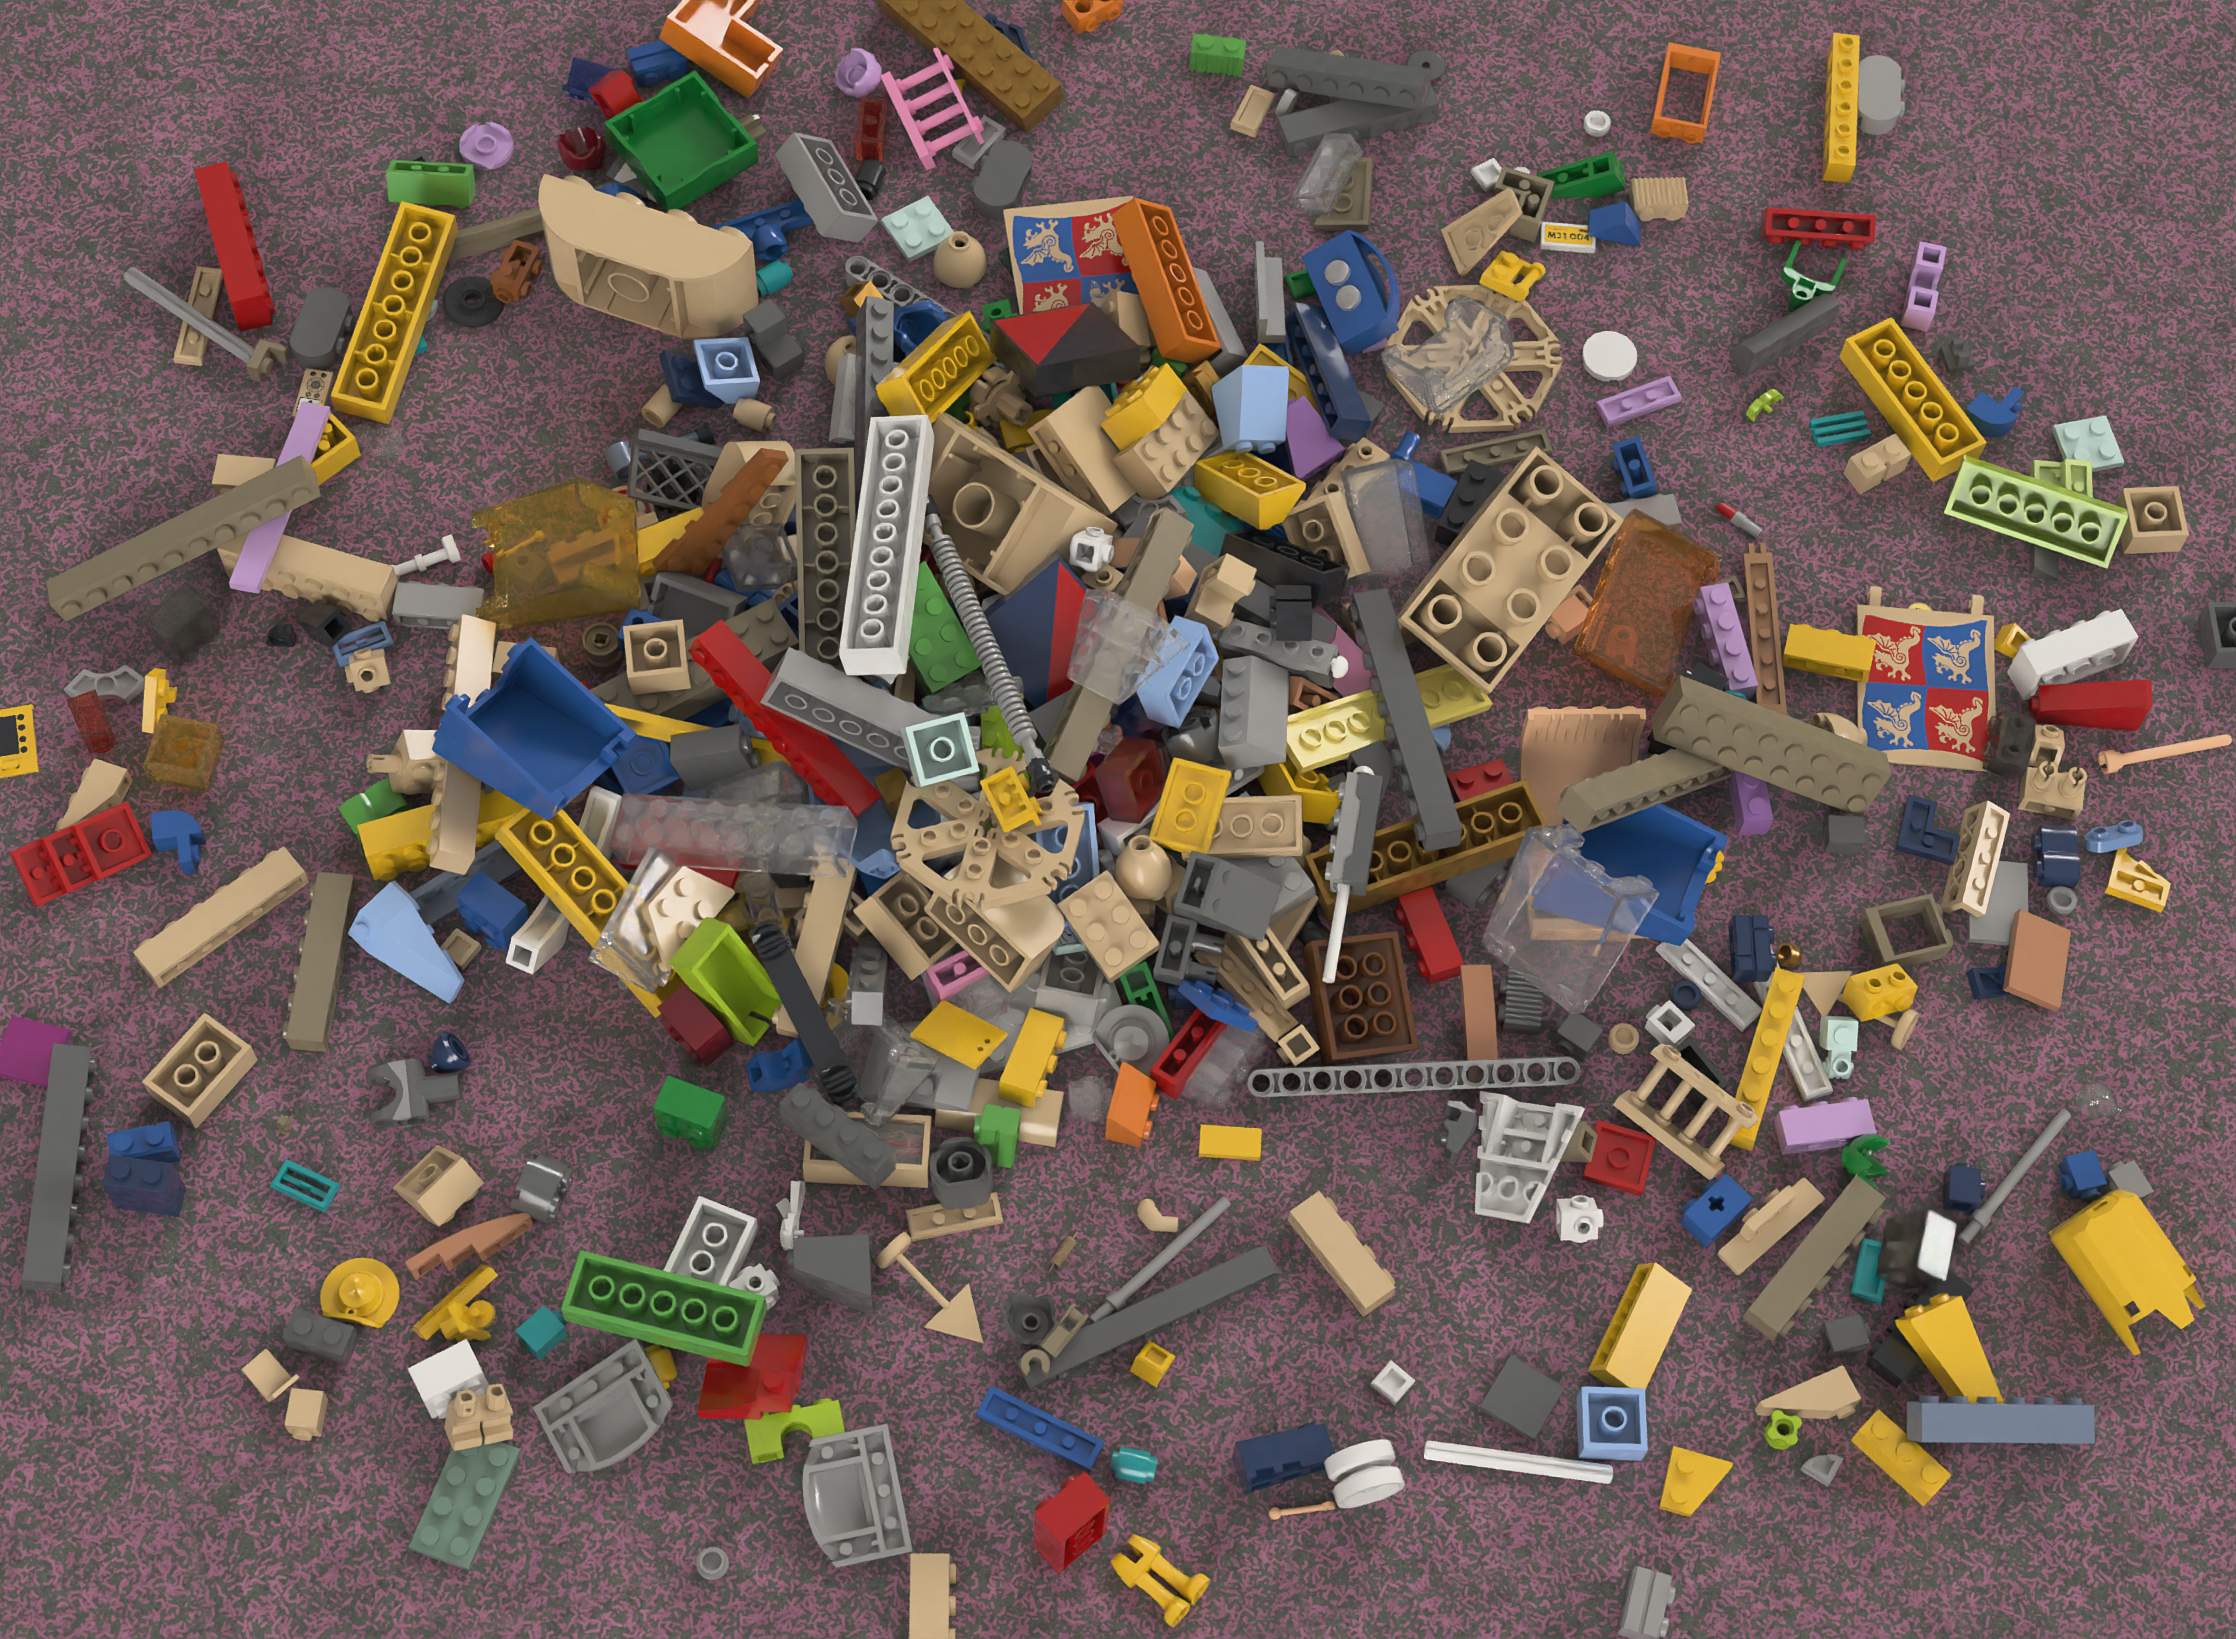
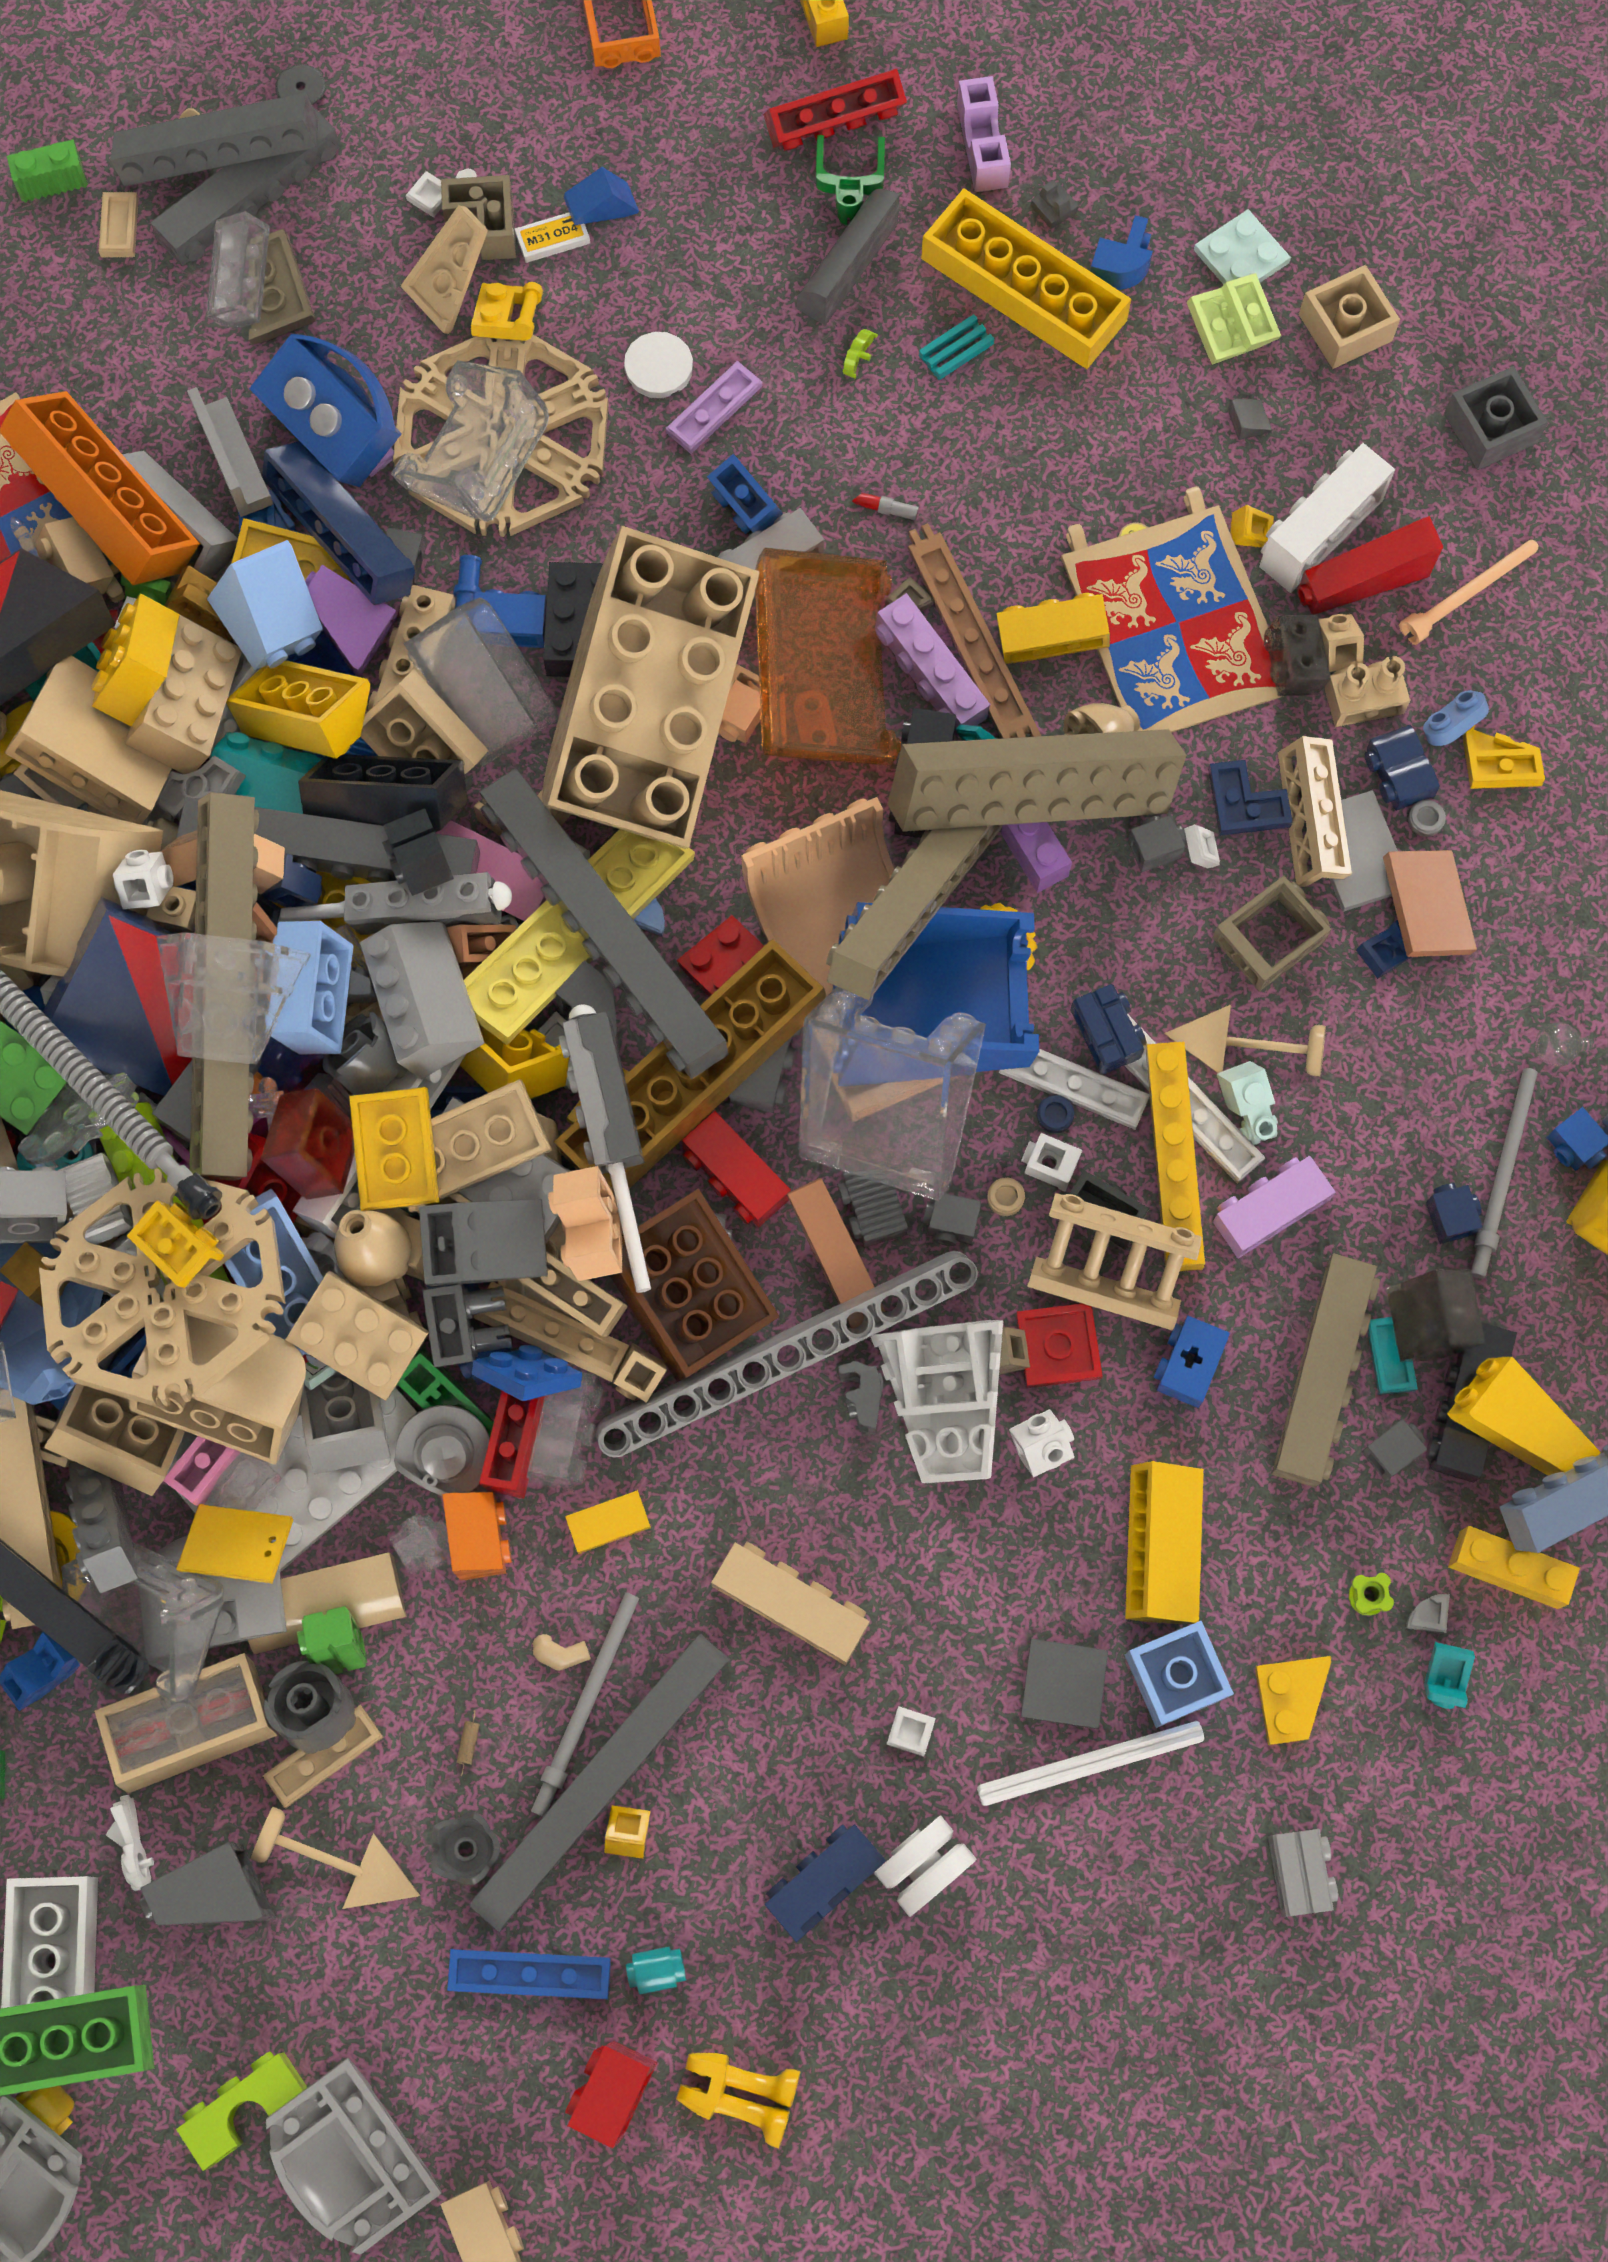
camera: 20 degrees left, 10 degrees up
red slope [697,1334,808,1419] -> none
white brick [728,1264,780,1311] -> none
dark grey brick [779,1082,896,1190] -> none
light aqua brick [900,712,979,787] -> none
yellow brick [998,1008,1068,1108] -> none
dark tan piece [1020,1303,1089,1379] -> none
tan brick [1184,553,1257,634] -> none
light nougat hinge [1269,1501,1335,1520] -> none
light grey piece [1275,88,1299,116] -> none
green tile [1284,269,1317,301] -> none
dark tan tile [1438,429,1553,477] -> none
green slope [1537,151,1626,197] -> none
white tile [1583,111,1611,137] -> none
tan brick [1628,177,1688,221] -> none
tan bracket [1718,1178,1825,1275] -> none
tan slope [1755,1365,1861,1419] -> none
pearl gold hinge [1776,942,1802,967] -> none
yellow brick [1841,963,1918,1022] -> none
green piece [1841,1134,1890,1189] -> none
tan piece [1844,434,1912,494] -> none
lime brick [1944,454,2128,568] -> none
none -> light nougat brick [548,1166,622,1281]
none -> white tile [1184,824,1220,868]
none -> teal bracket [1424,1642,1475,1709]

